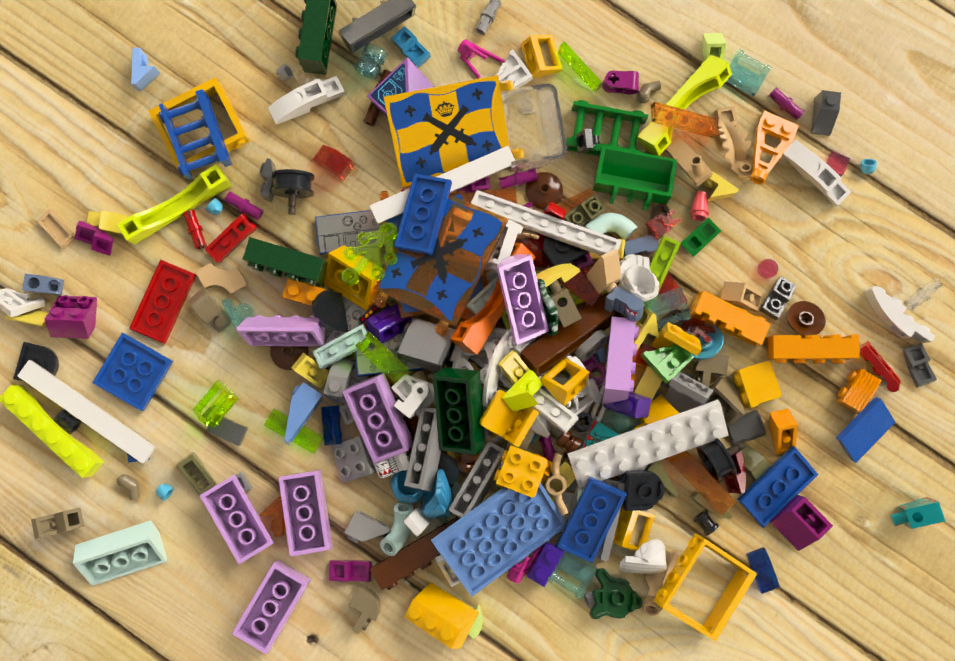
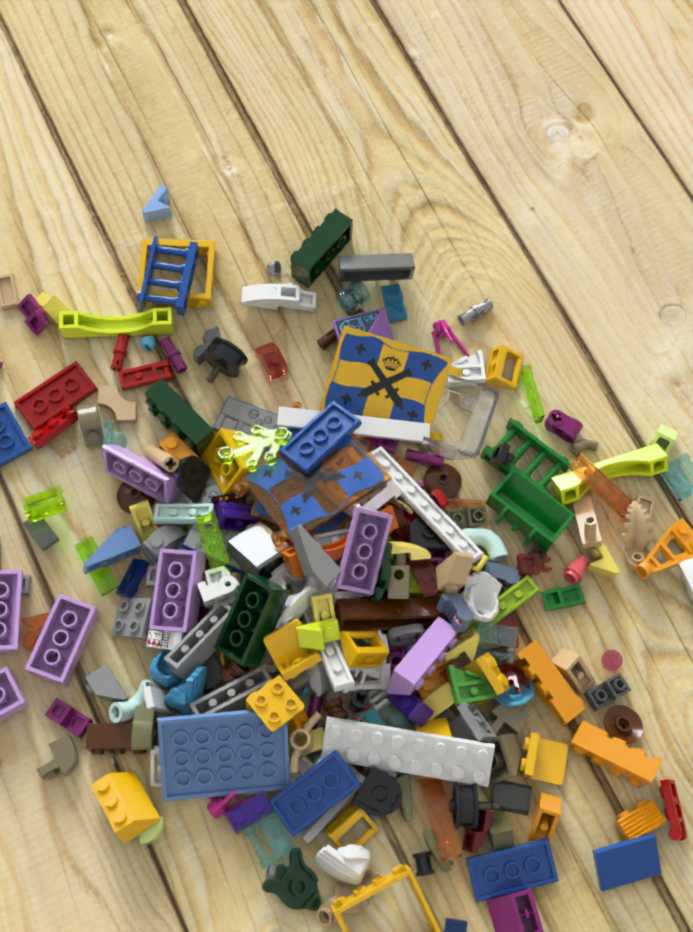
camera: 25 degrees right, 15 degrees down
none -> red plate [27,406,78,450]
none -> olive slope [131,705,158,750]
none -> tan piece [145,445,179,472]
none -> light grey slope [290,524,342,590]

